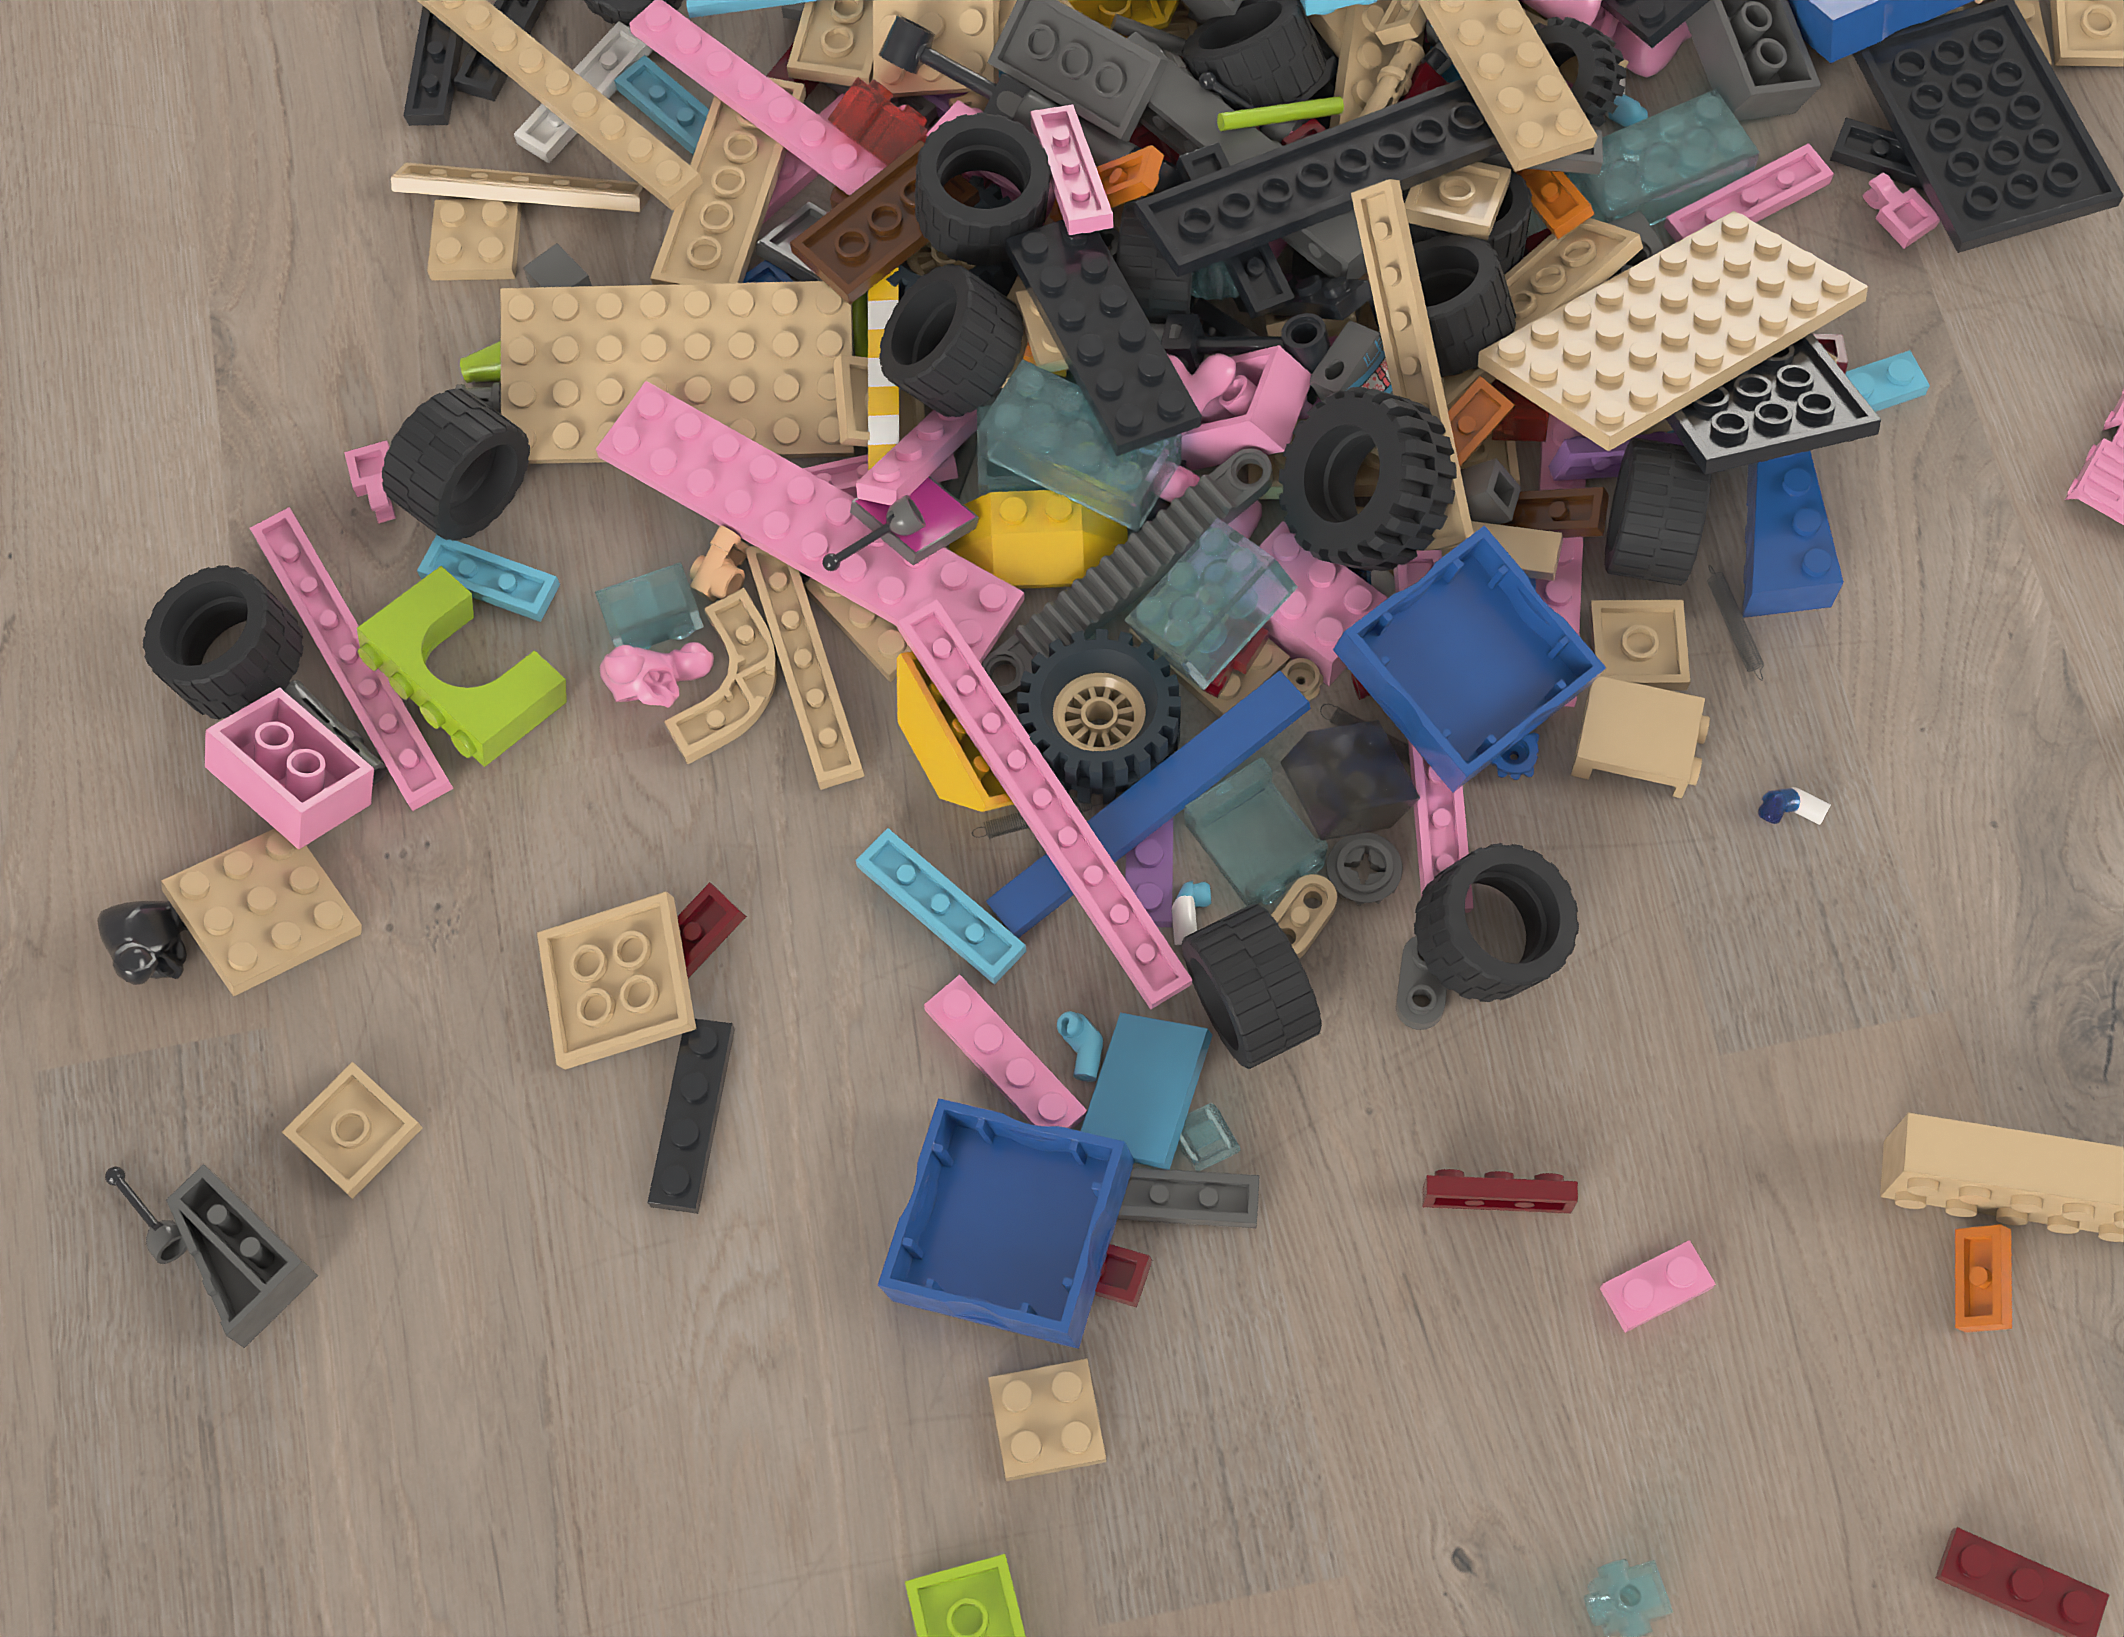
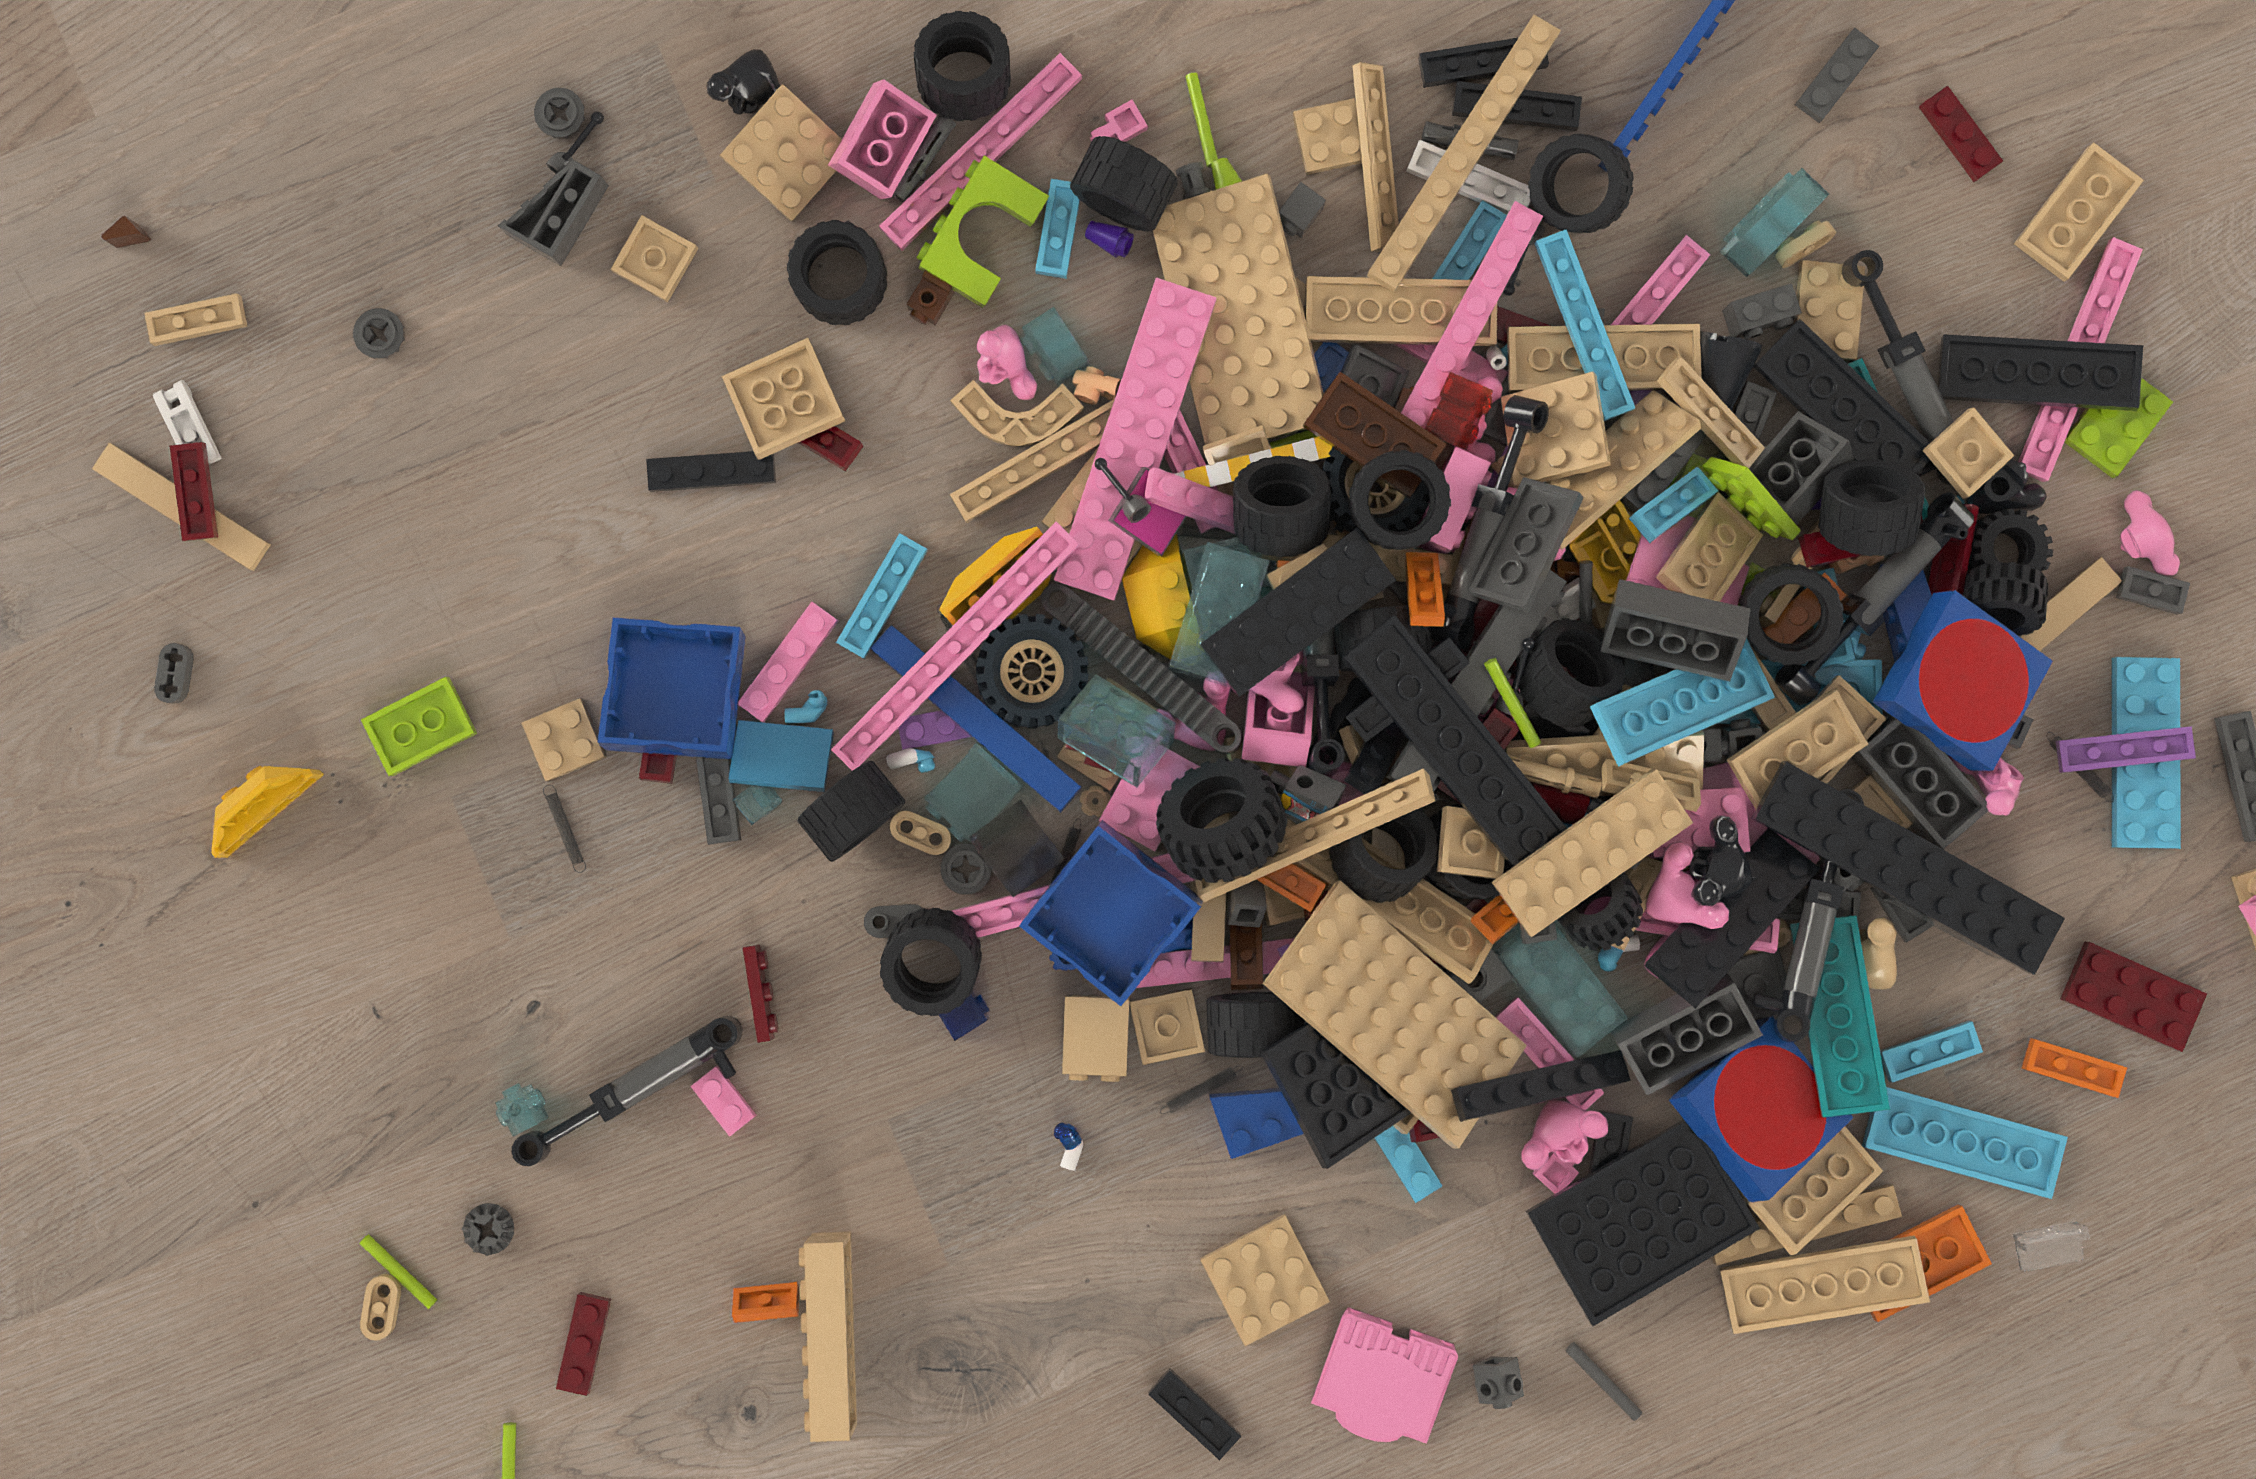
camera: 75 degrees right, 20 degrees up
bright pink plate [1030,104,1113,235] -> none
none -> dark grey gear [353,308,405,359]
none -> piece [511,1016,743,1166]
none -> dark grey gear [534,88,585,139]
none -> dark grey piece [543,785,586,873]
none -> black tyre [787,220,888,325]
none -> reddish brown brick [906,271,955,326]
none -> clear blue brick [938,991,991,1041]
none -> dark purple cone [1085,220,1134,258]
none -> lime bar [1185,72,1218,167]
none -> tan plate [1200,1214,1330,1346]
none -> dark grey pin [1421,121,1519,160]
none -> black plate [1451,1050,1631,1122]
none -> white arm [1486,344,1508,370]
none -> bright pink head [1522,1100,1609,1170]

